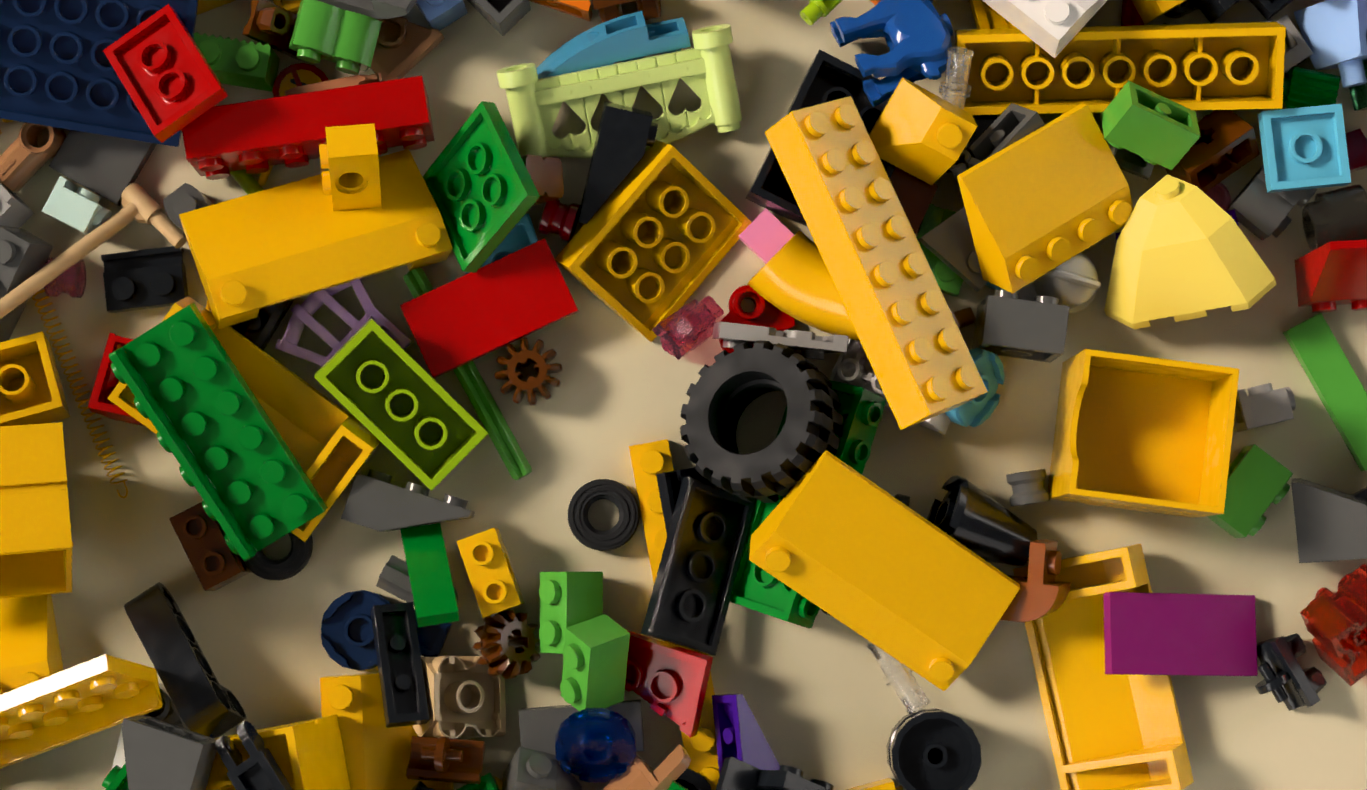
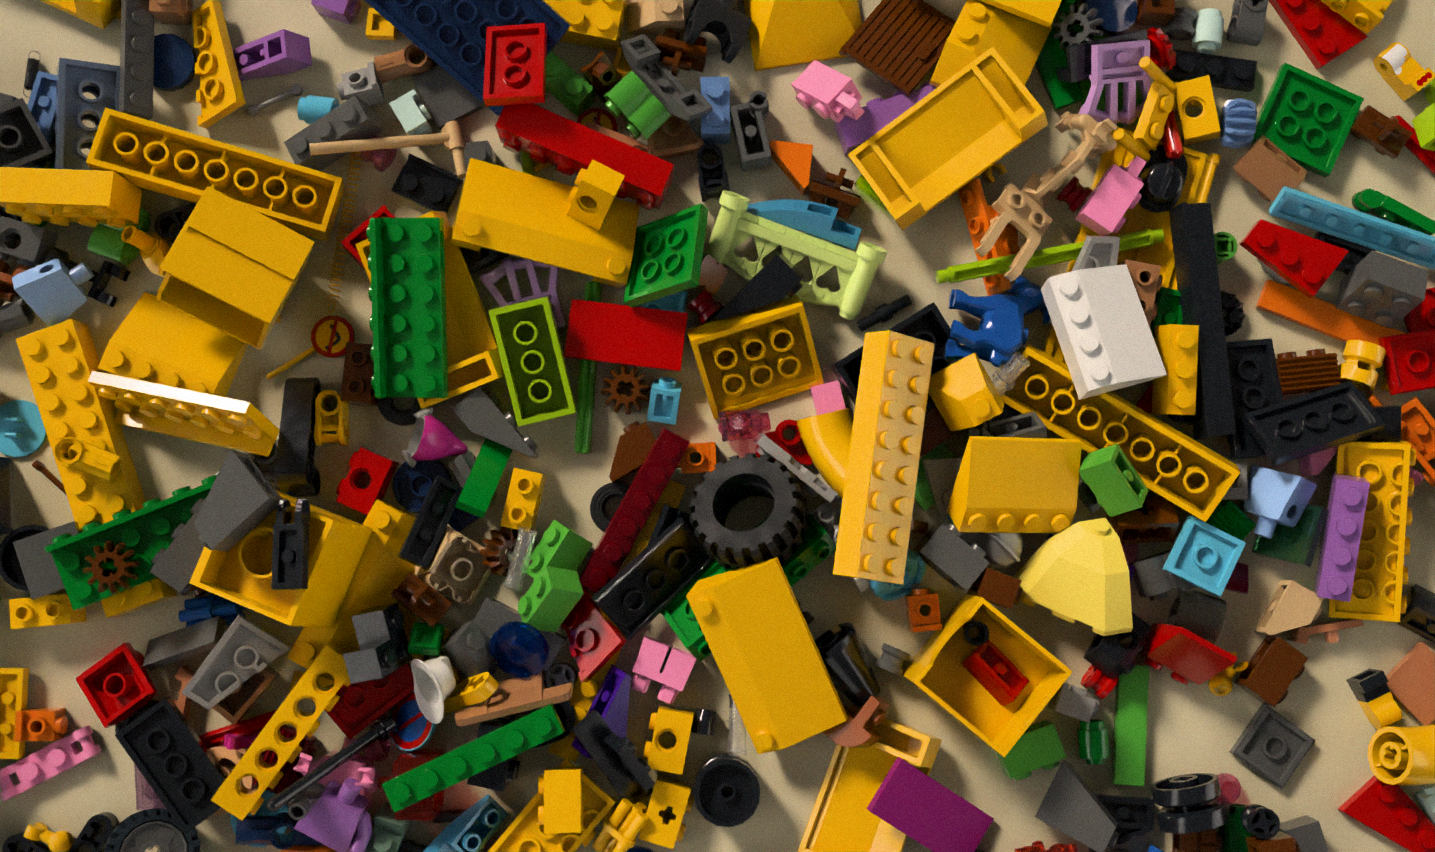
camera: 30 degrees right, 0 degrees up
none -> piece [266,315,355,379]
none -> yellow piece [314,390,350,446]
none -> red brick [336,447,399,515]
none -> dark pink hat [402,407,467,468]
none -> clear pin [504,527,538,591]
none -> dark grey wheel [545,662,578,688]
none -> dark red plate [579,427,690,593]
none -> reddish brown slope [609,421,656,483]
none -> bright pink hips [631,636,697,704]
none -> yellow brick [643,705,694,775]
none -> medium azure bracket [647,377,682,425]
none -> orange brick [677,442,717,475]
none -> black hose [691,708,716,736]
none -> black piece [697,143,730,202]
none -> black bar [856,294,912,332]
none -> orange brick [905,588,943,633]
none -> red slope [961,639,1029,706]
none -> black hose [962,621,989,646]
none -> reddish brown brick [967,568,1023,609]
none -> green brick [1077,719,1110,765]
none -> red wheel [1080,665,1119,699]
none -> black brick [1083,612,1151,680]

